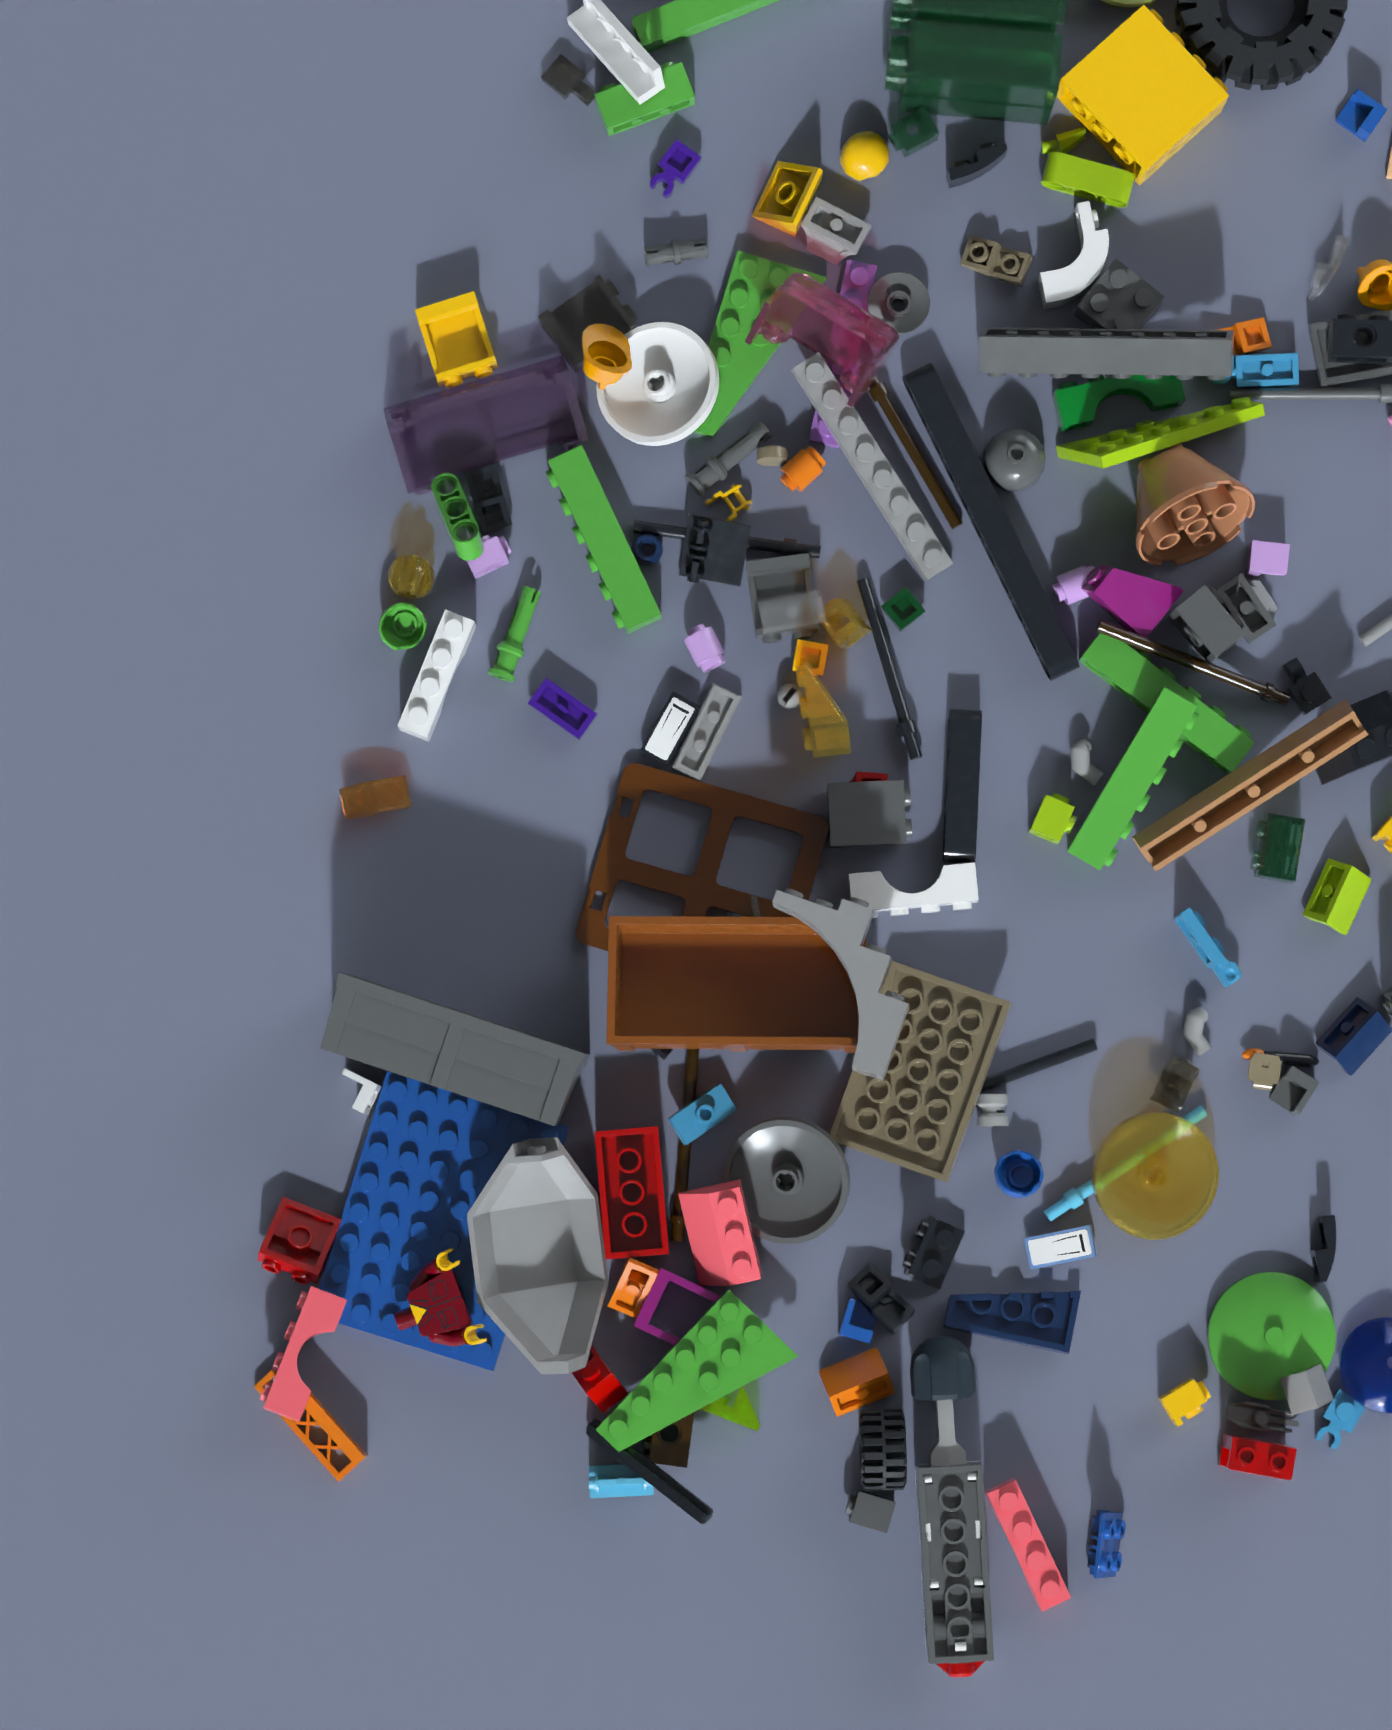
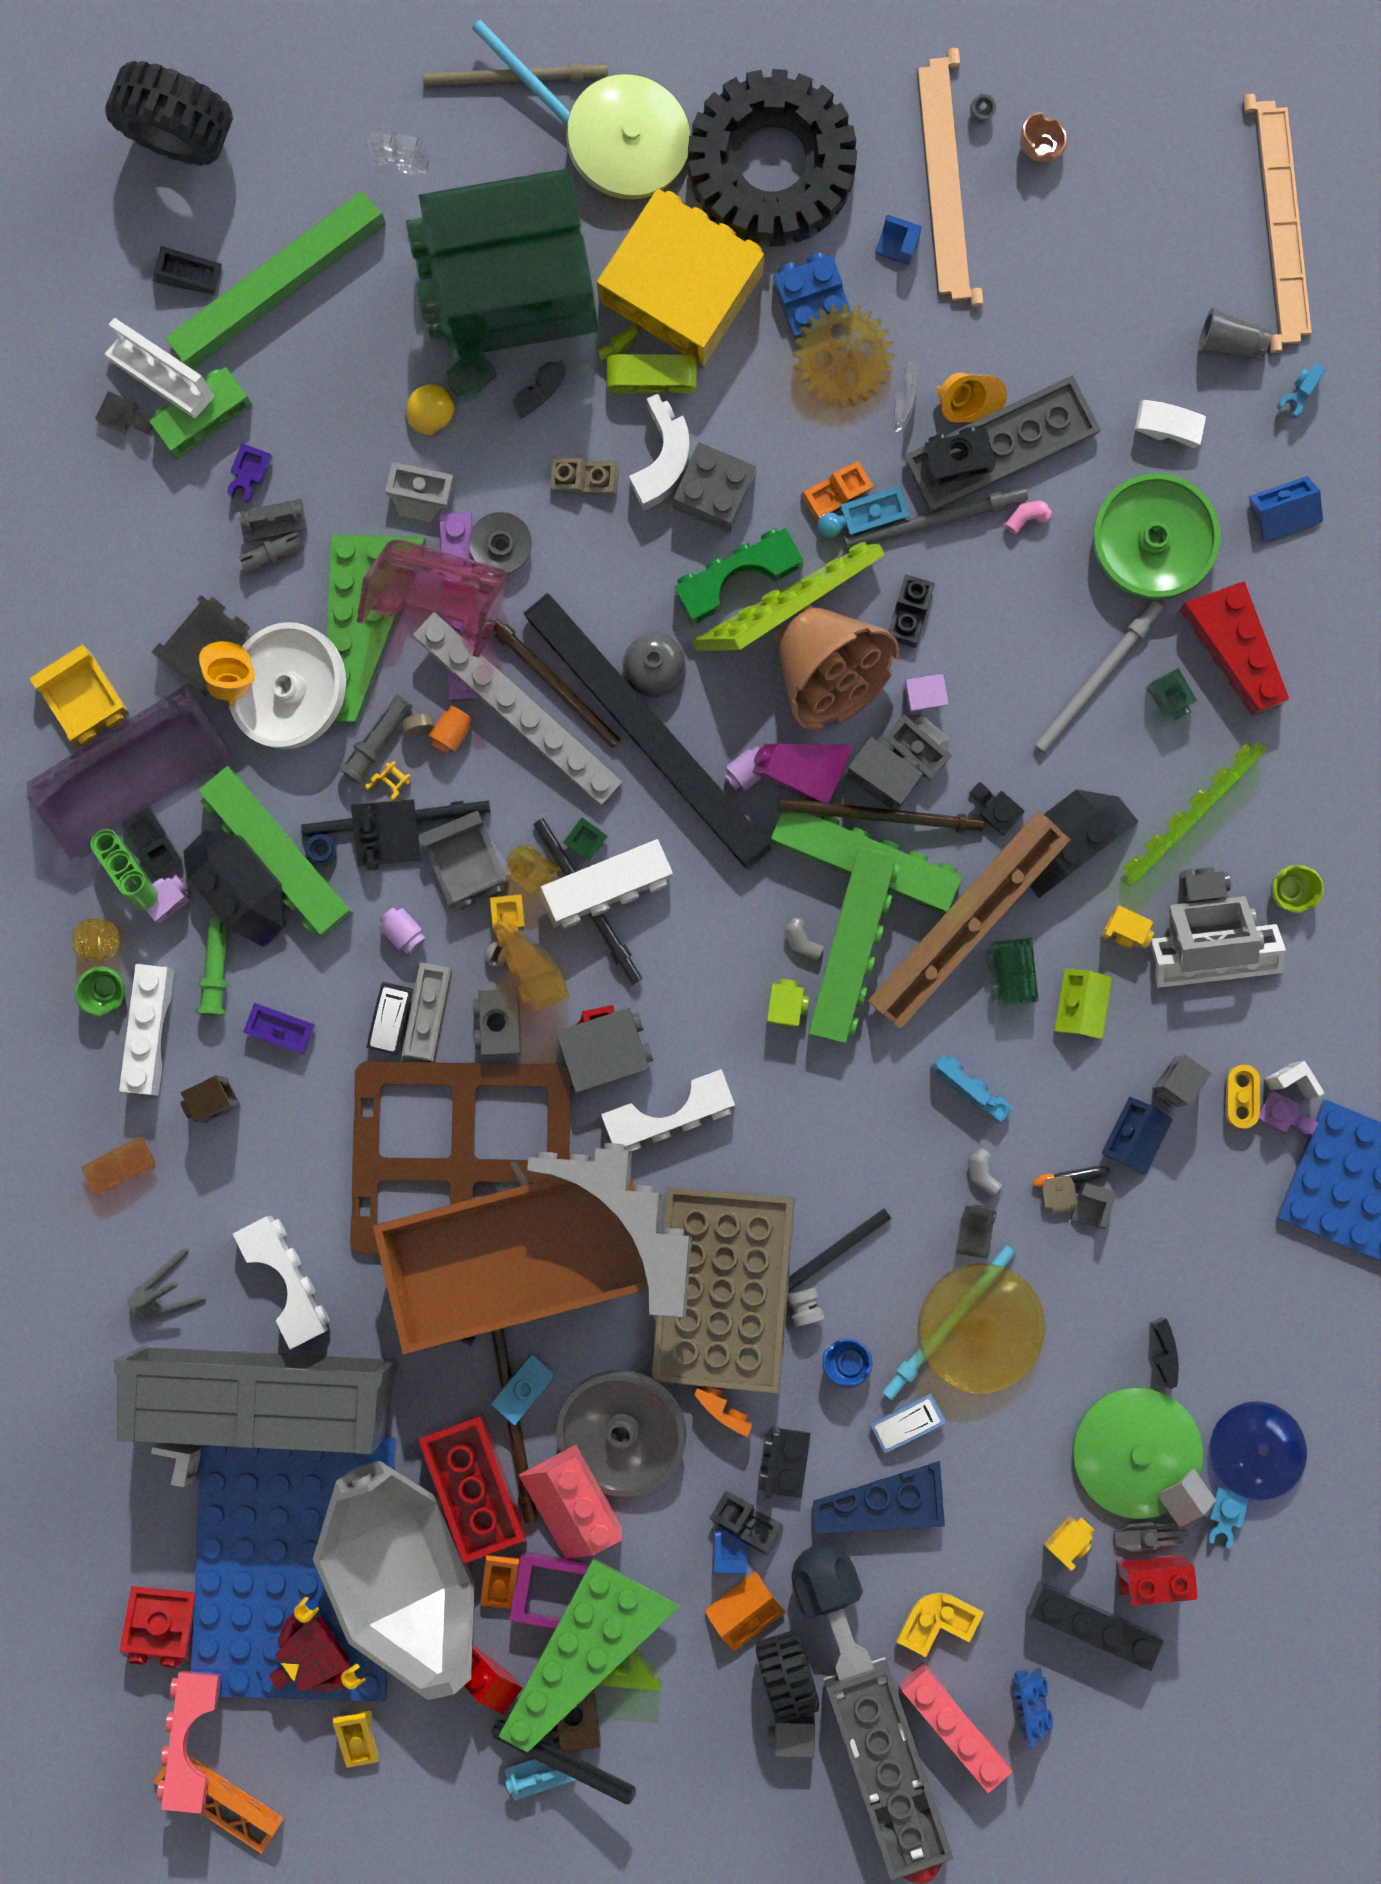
camera: 10 degrees left, 0 degrees up
yellow slope [752,161,823,237] -> none
black beam [943,709,982,863] -> none
dark grey brick [979,327,1234,380] -> none
none -> dark grey plant [127,1248,206,1320]
none -> dark brown brick [180,1075,240,1123]
none -> black wedge [183,830,287,947]
none -> white arch [233,1216,330,1349]
none -> dark grey hinge [239,499,307,542]
none -> yellow slope [333,1710,379,1768]
none -> dark grey brick [473,989,522,1056]
none -> white brick [539,839,673,928]
none -> orange slope [694,1386,752,1437]
none -> blue plate [773,252,853,340]
none -> clear yellow gear [792,303,895,408]
none -> black slope [888,574,935,648]
none -> yellow plate [896,1593,984,1657]
none -> black brick [1026,1581,1164,1671]

